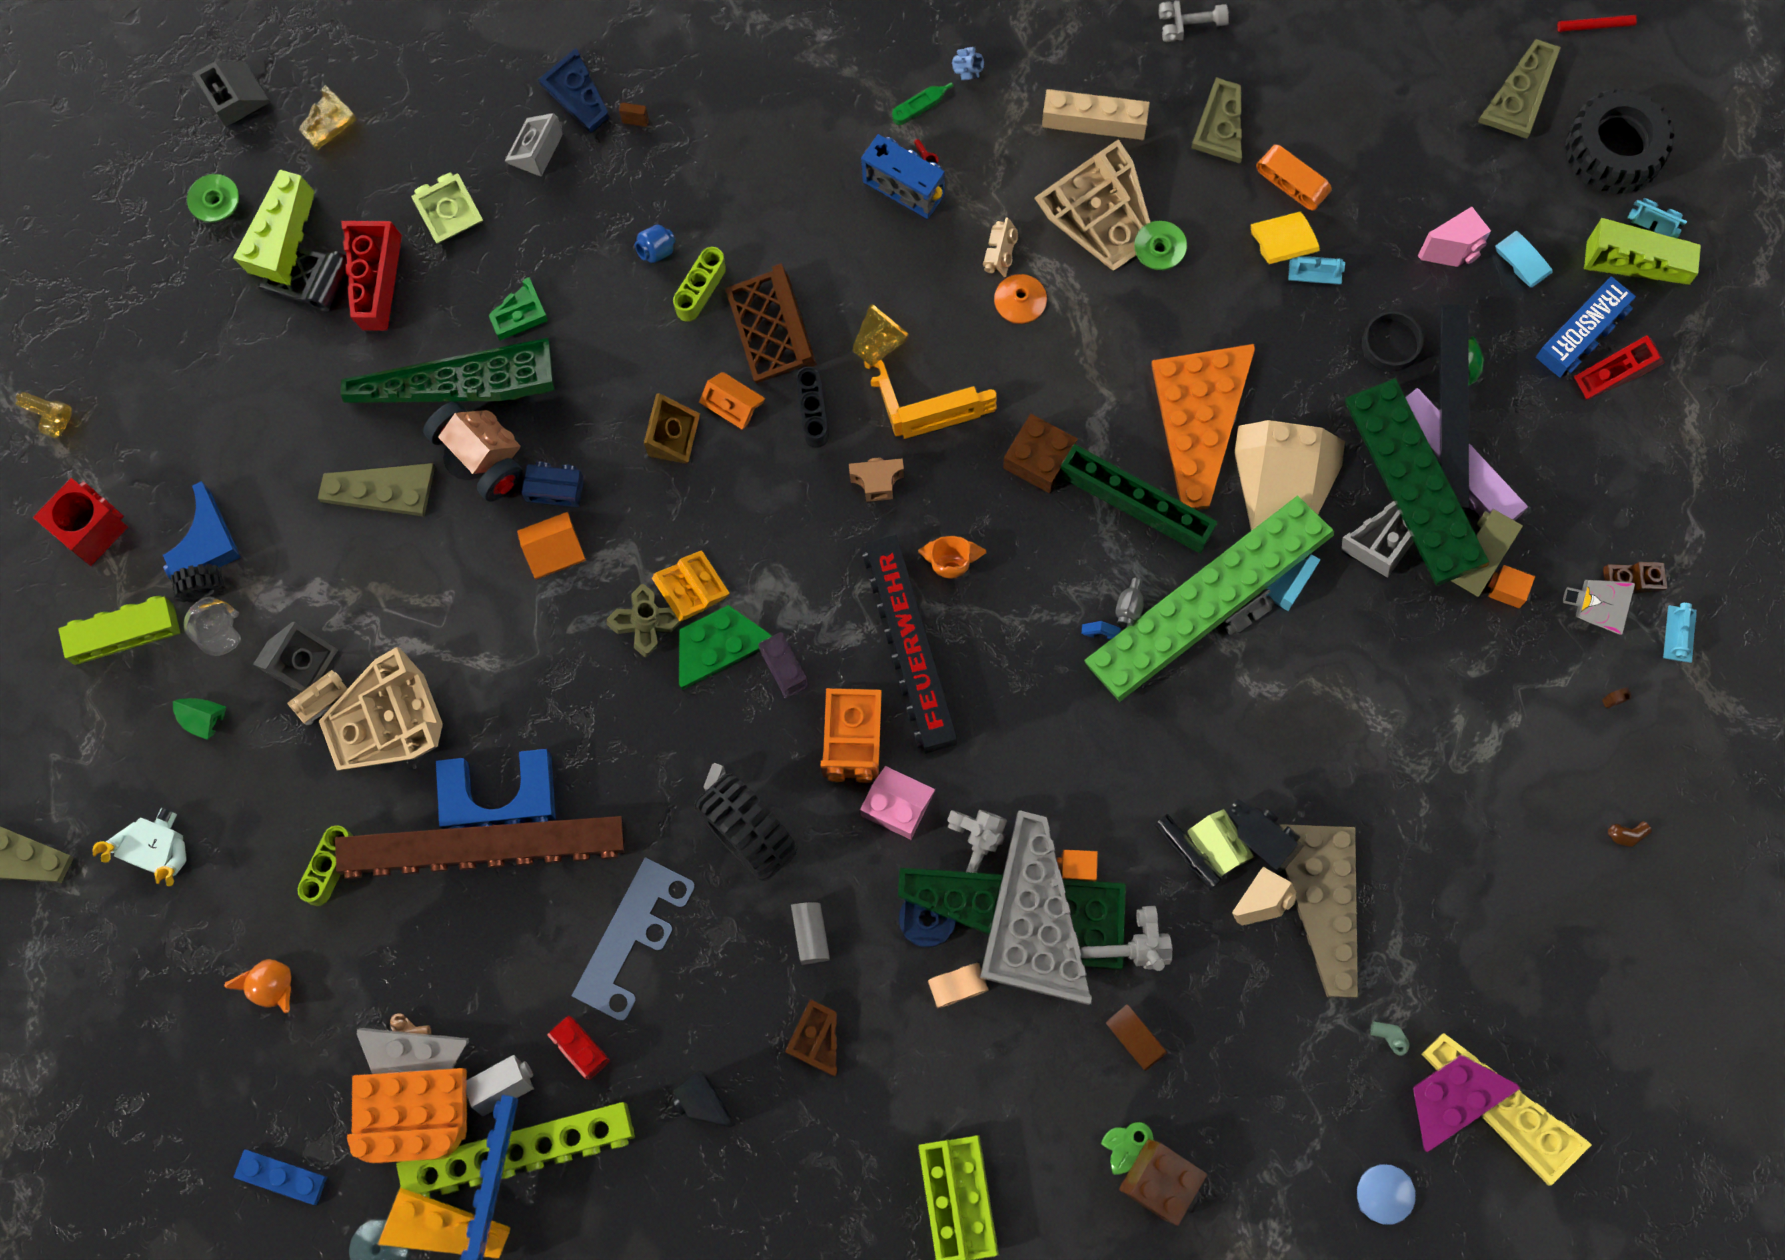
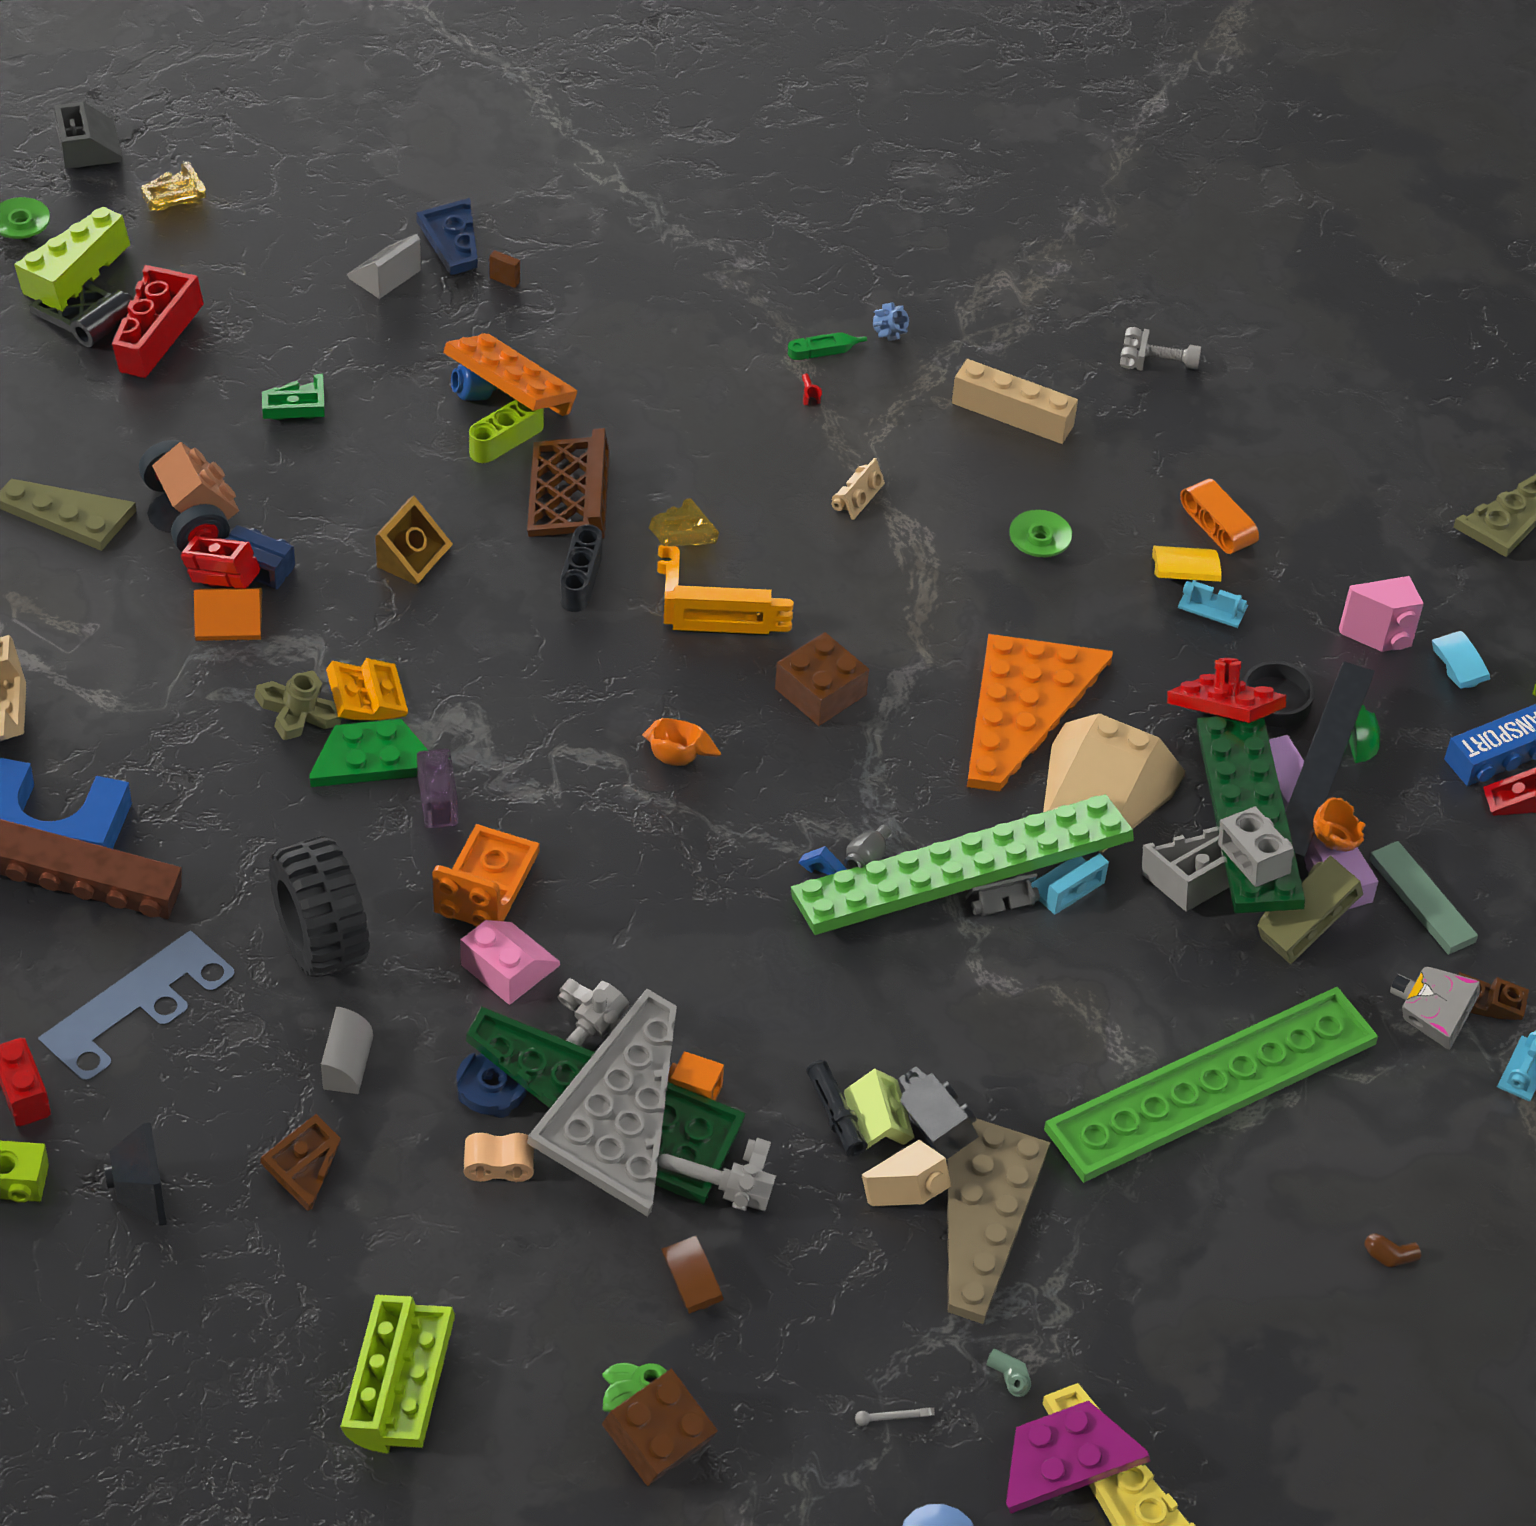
camera: 10 degrees right, 25 degrees down
dark green wing [340,338,554,403] -> none
yellowish green plate [411,172,483,244] -> none
orange panel [699,372,765,429] -> none
medium nougat brick [849,458,904,502] -> none
blue piece [861,134,945,219] -> none
black brick [862,534,957,754] -> none
orange dish [995,274,1047,324] -> none
tan wedge [1035,139,1150,271] -> none
dark green brick [1059,444,1218,554] -> none
olive wing [1191,78,1242,164] -> none
orange brick [1487,565,1535,609] -> none
reddish brown tile [1602,687,1632,709] -> none
none -> red brick [181,536,260,589]
none -> orange bracket [443,333,578,416]
none -> light grey hinge [855,1408,935,1426]
none -> bright green plate [1044,987,1378,1183]
none -> red plate [1167,658,1287,723]
none -> light grey brick [1218,806,1294,887]
none -> orange hair [1313,797,1365,852]
none -> sand green tile [1369,841,1478,955]

